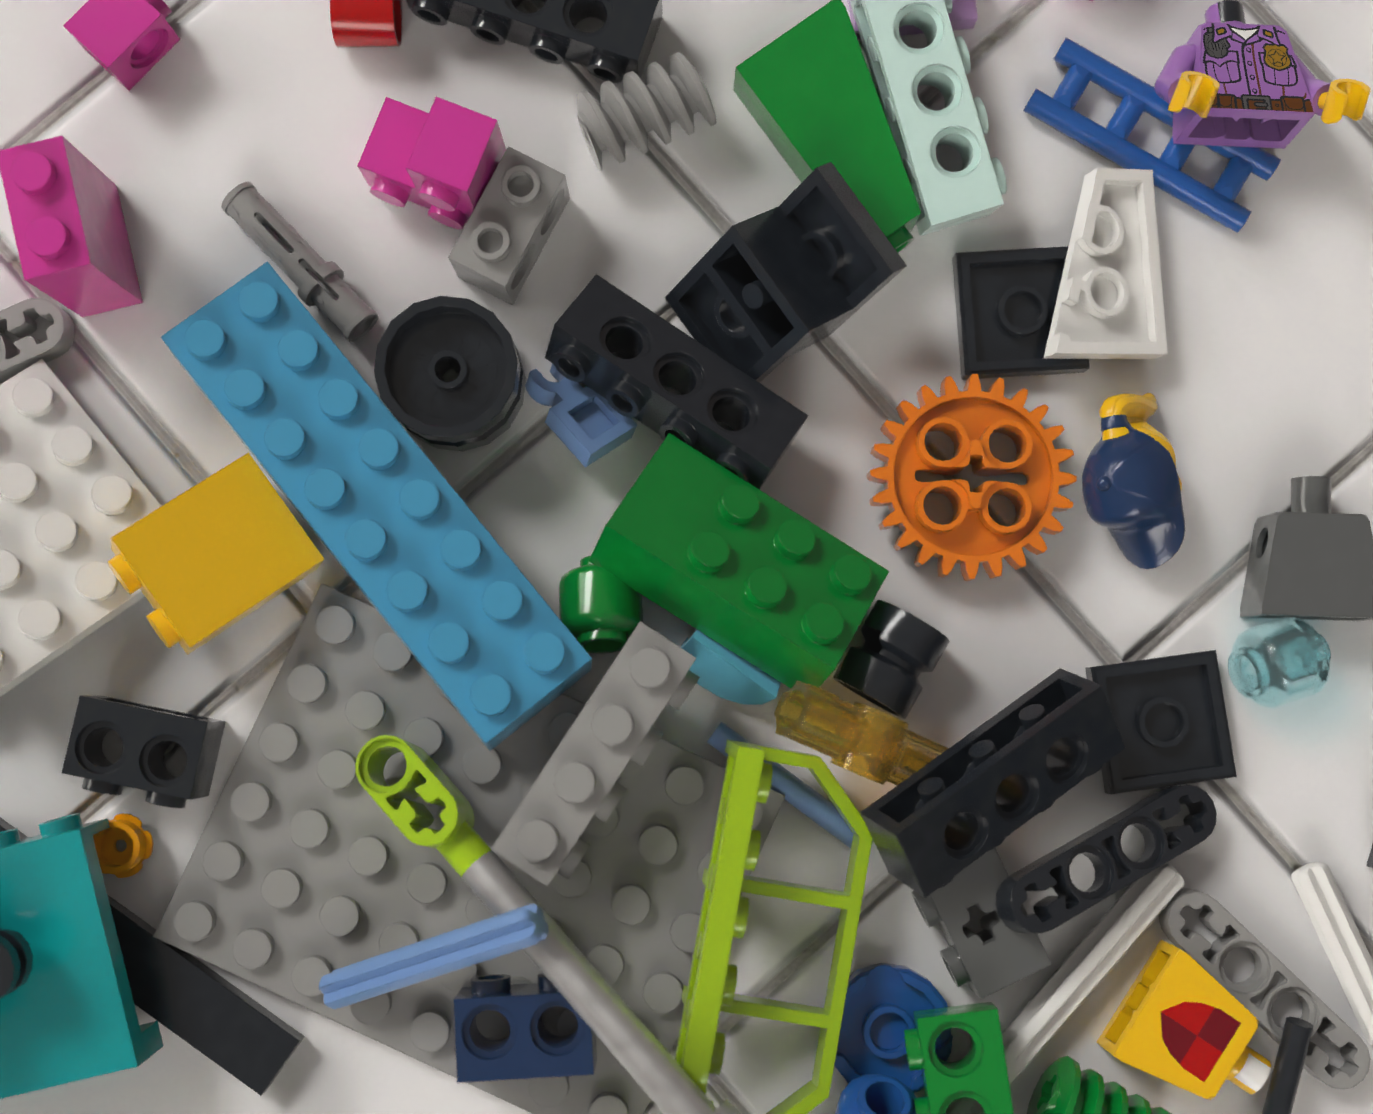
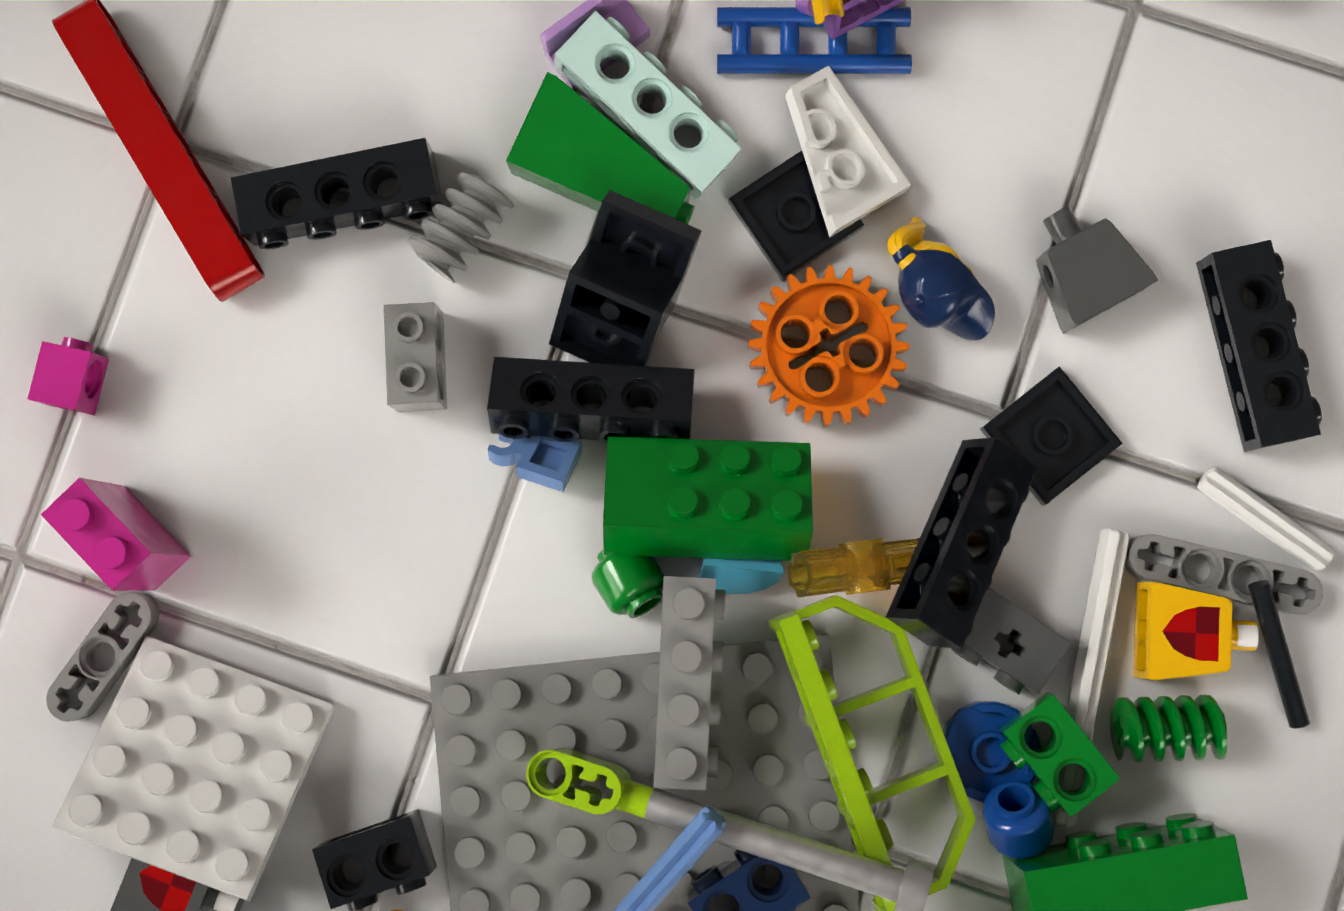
camera: 20 degrees left, 0 degrees up
yellow brick [107,452,324,655] -> none
dark azure brick [161,262,592,751] -> none
light grey pin [221,182,378,343] -> none
dark pink brick [357,96,506,230] -> none
black wheel [374,296,526,452] -> none
medium blue bar [707,721,874,848] -> none
black wheel [832,599,950,719] -> none
black beam [996,785,1217,933] -> none
clear light blue head [1228,617,1331,708] -> none

